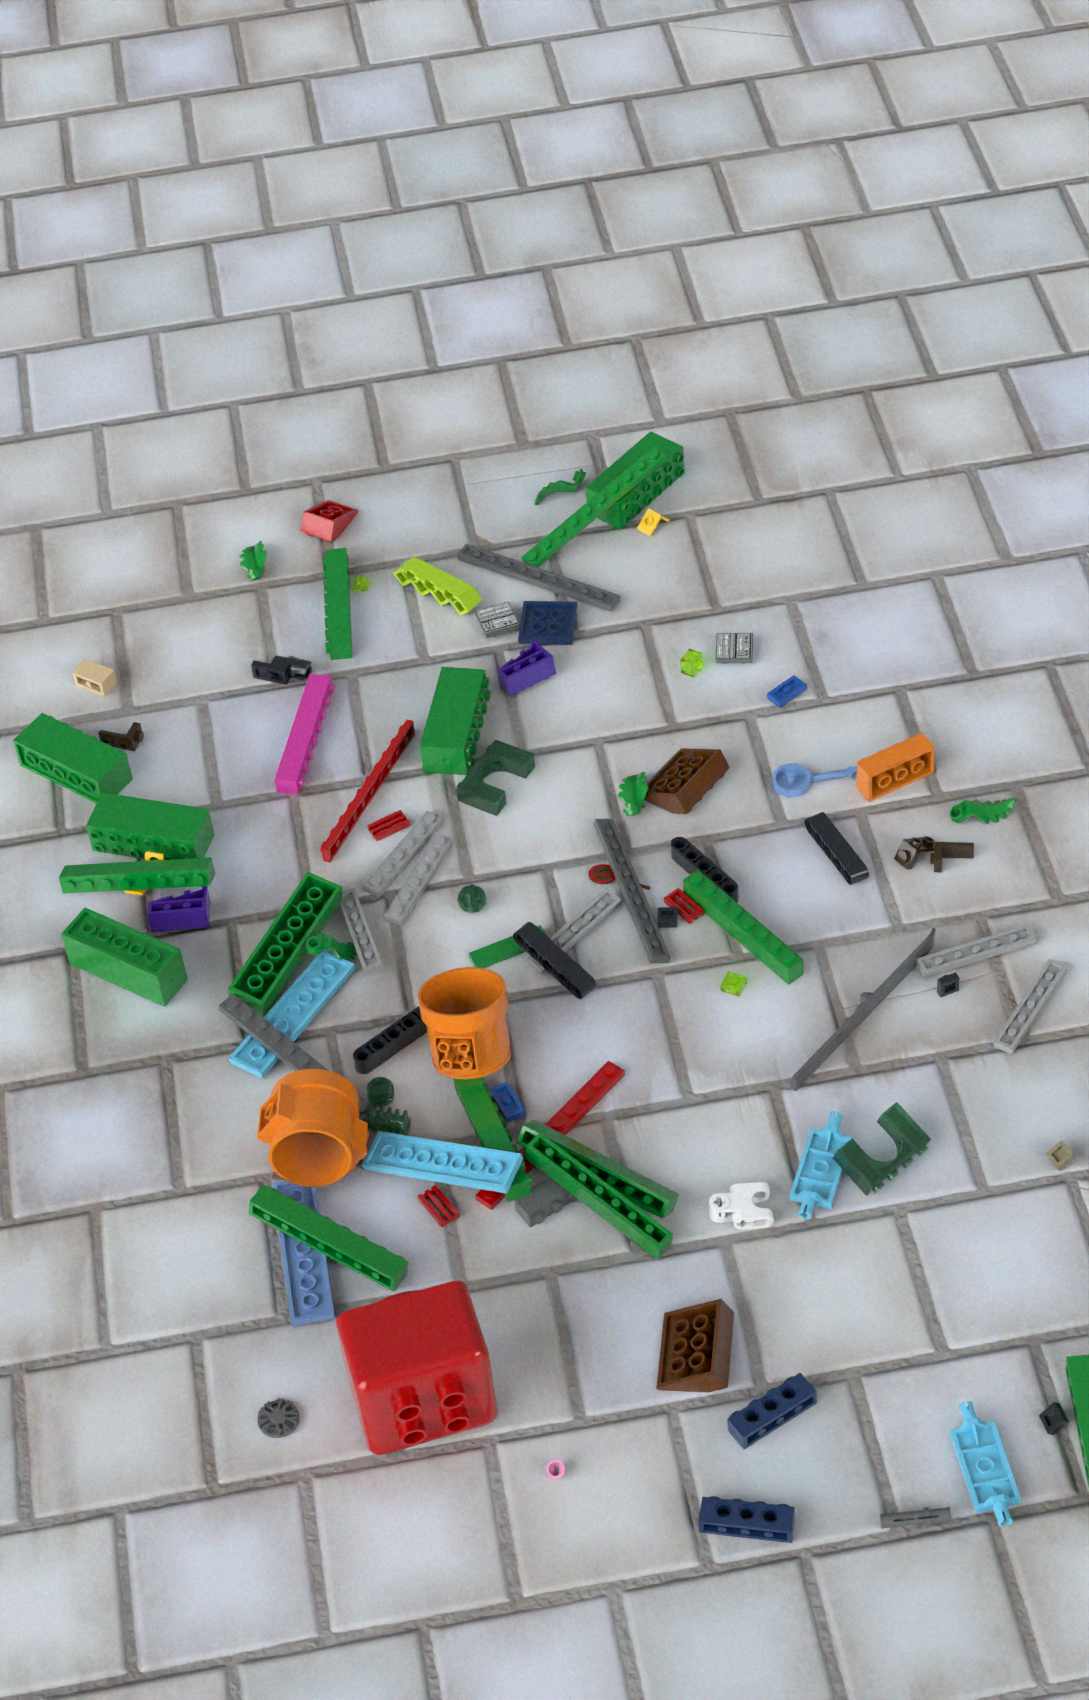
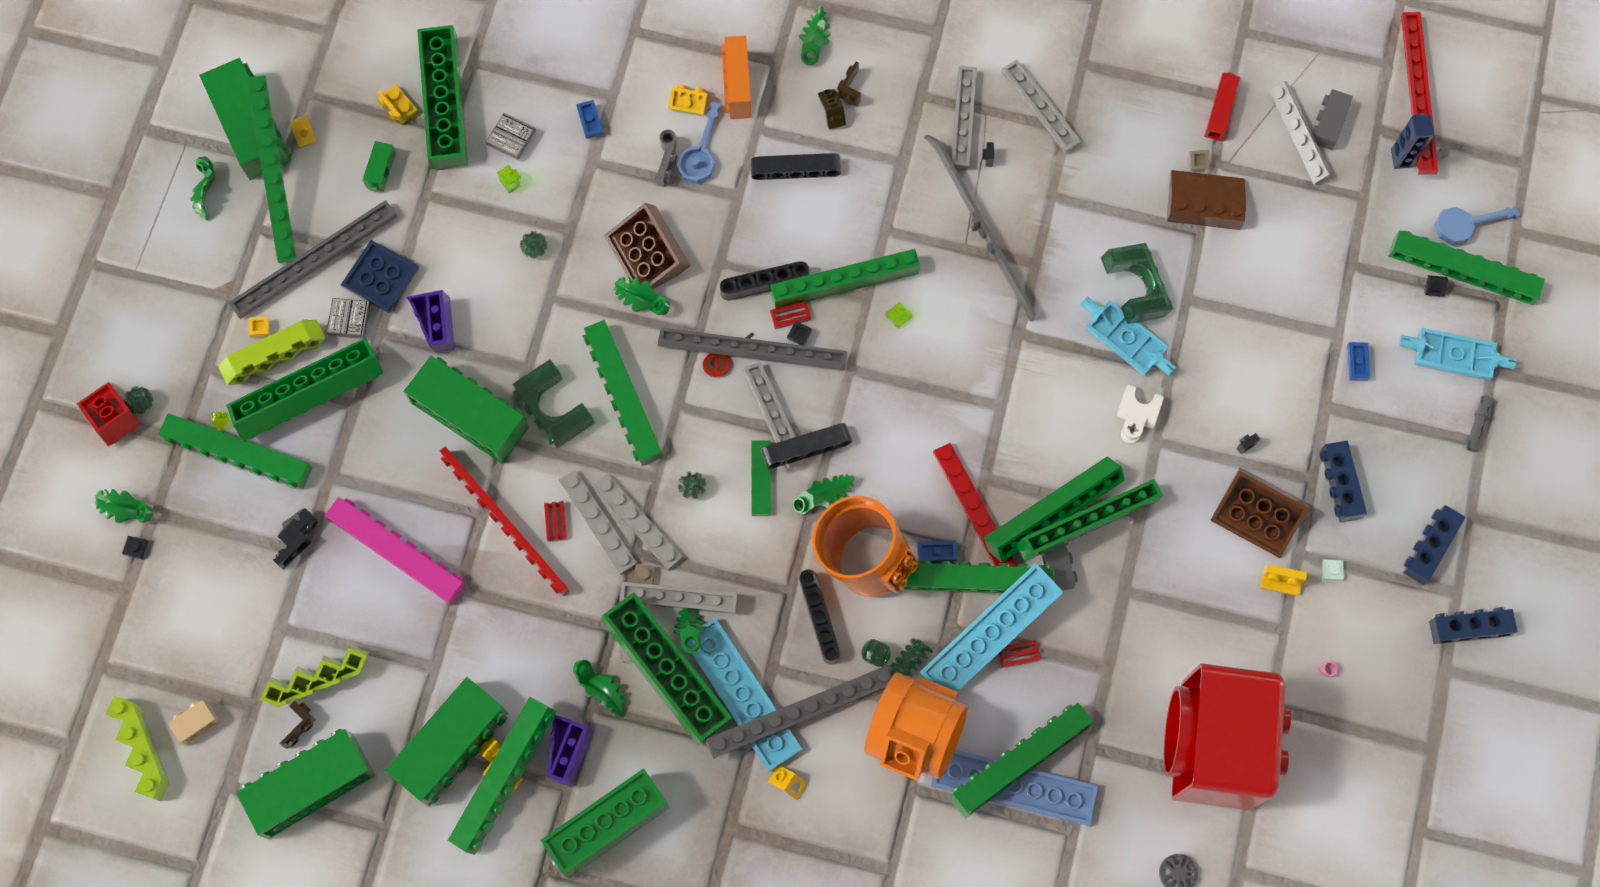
camera: 70 degrees left, 25 degrees up
none -> lime brick [105,696,169,802]
none -> black plate [122,536,149,560]
none -> clear green piece [123,386,153,414]
none -> green brick [226,338,384,442]
none -> yellow plate [249,316,270,338]
none -> lime brick [260,645,369,707]
none -> green brick [362,141,396,192]
none -> yellow bracket [377,85,419,125]
none -> green brick [417,25,468,169]
none -> clear green piece [520,231,547,259]
none -> green plant [573,659,626,717]
none -> green brick [582,319,663,466]
none -> dark tan plate [633,564,655,585]
none -> flat silver plate [656,129,677,187]
none -> yellow bracket [668,84,709,115]
none -> yellow bracket [768,765,807,800]
none -> green plant [792,474,854,514]
none -> reddish brown slope [1167,170,1246,230]
none -> black plate [1236,433,1260,454]
none -> yellow bracket [1260,564,1307,596]
none -> light aqua plate [1322,560,1344,581]
none -> blue plate [1347,342,1370,381]
none -> dark blue brick [1429,607,1518,644]

